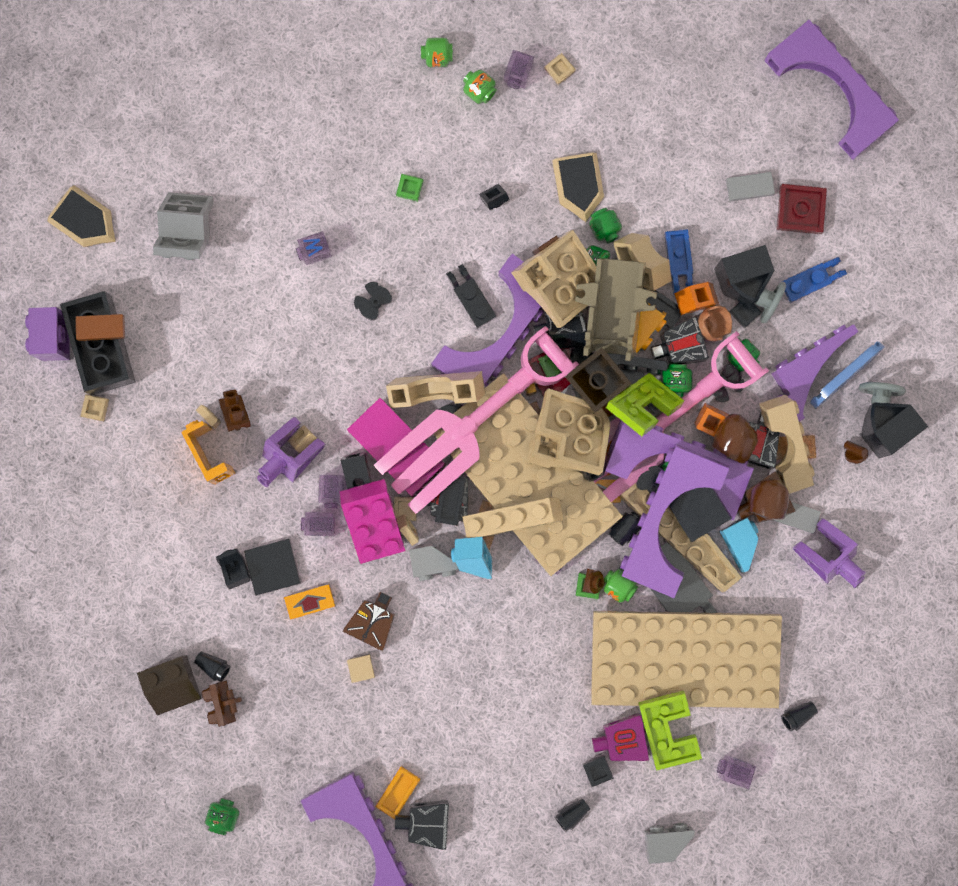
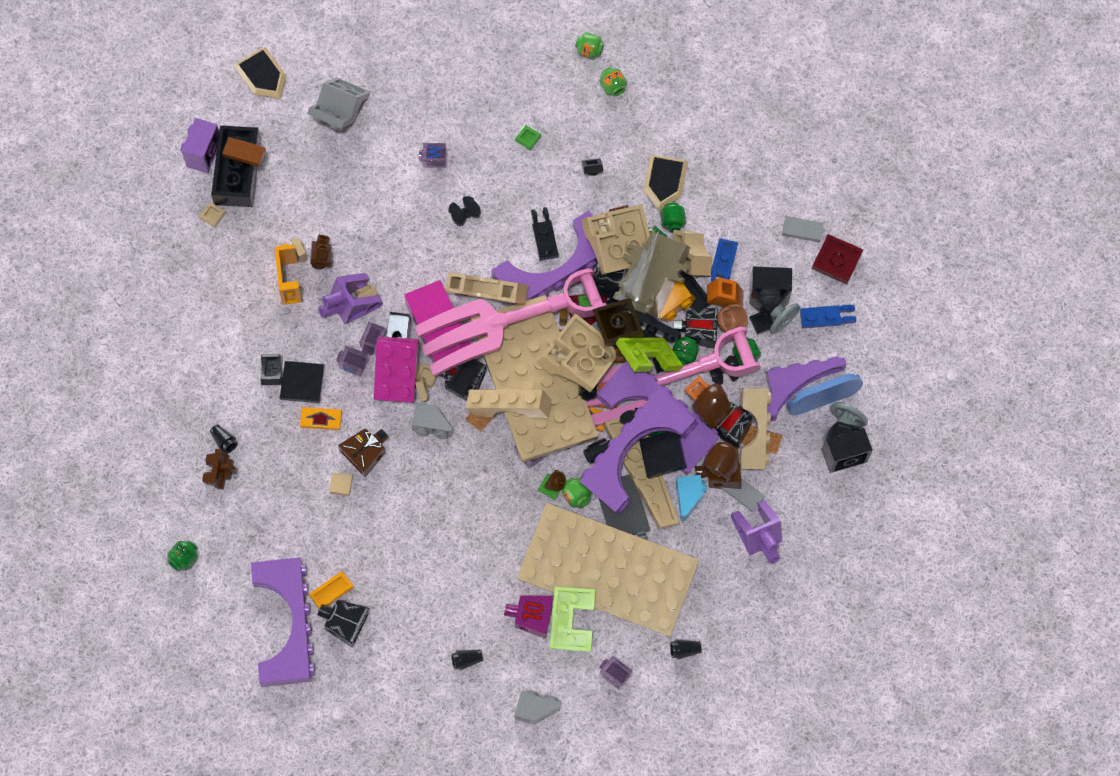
camera: 20 degrees right, 15 degrees down
dark brown slope [137,655,202,716] -> none
medium azure slope [451,537,492,579] -> none
clear purple brick [504,50,534,89] -> none
tan tile [544,53,576,85] -> none
black plate [582,755,614,787] -> none
medium lavender arch [764,20,899,160] -> none
reddish brown plate [844,440,869,464] -> none

